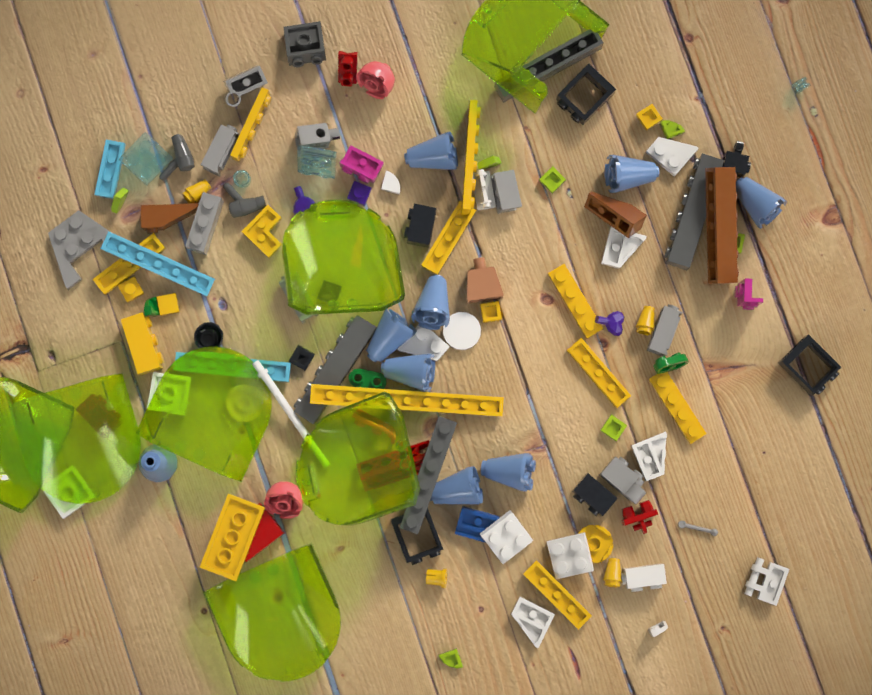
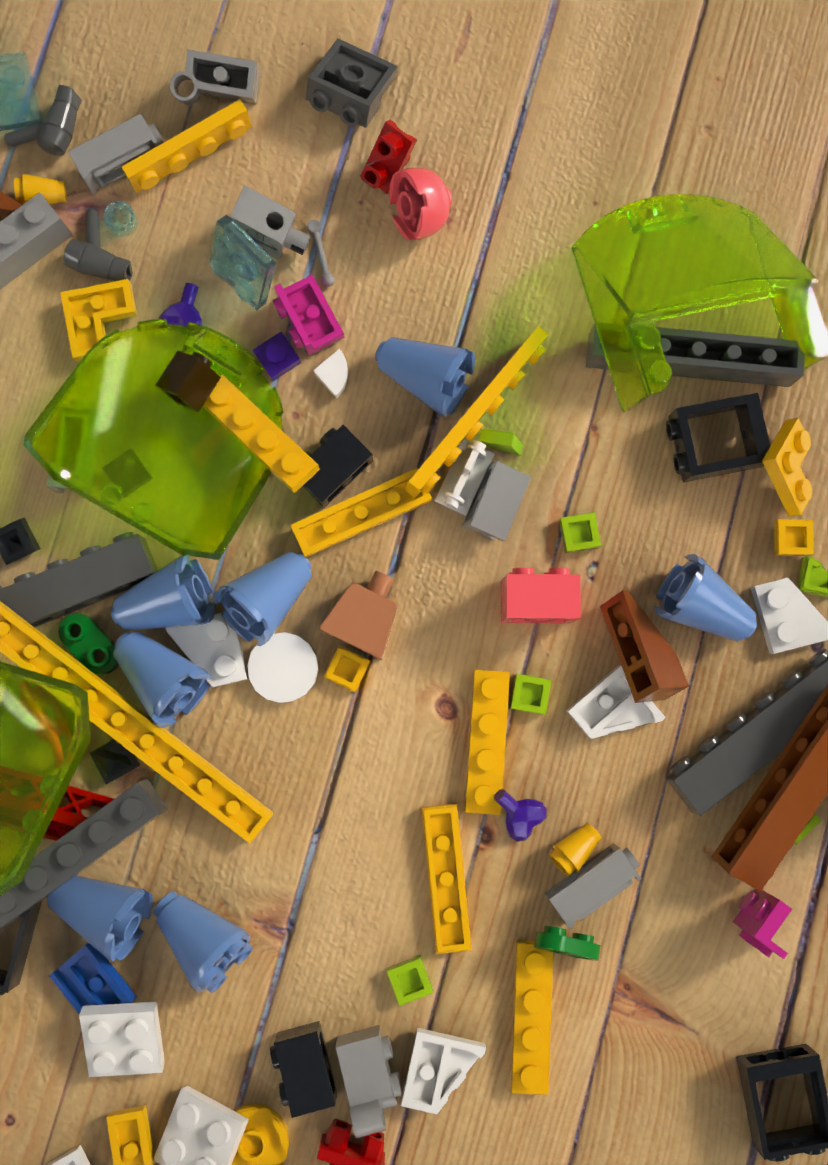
camera: 30 degrees right, 0 degrees up
none -> black tile [89,739,140,784]
none -> dark brown brick [155,350,221,413]
none -> yellow plate [203,374,320,493]
none -> light grey hinge [308,220,335,287]
none -> coral brick [501,568,581,623]
none -> lime tile [510,674,552,715]
none -> yellow plate [762,418,812,516]

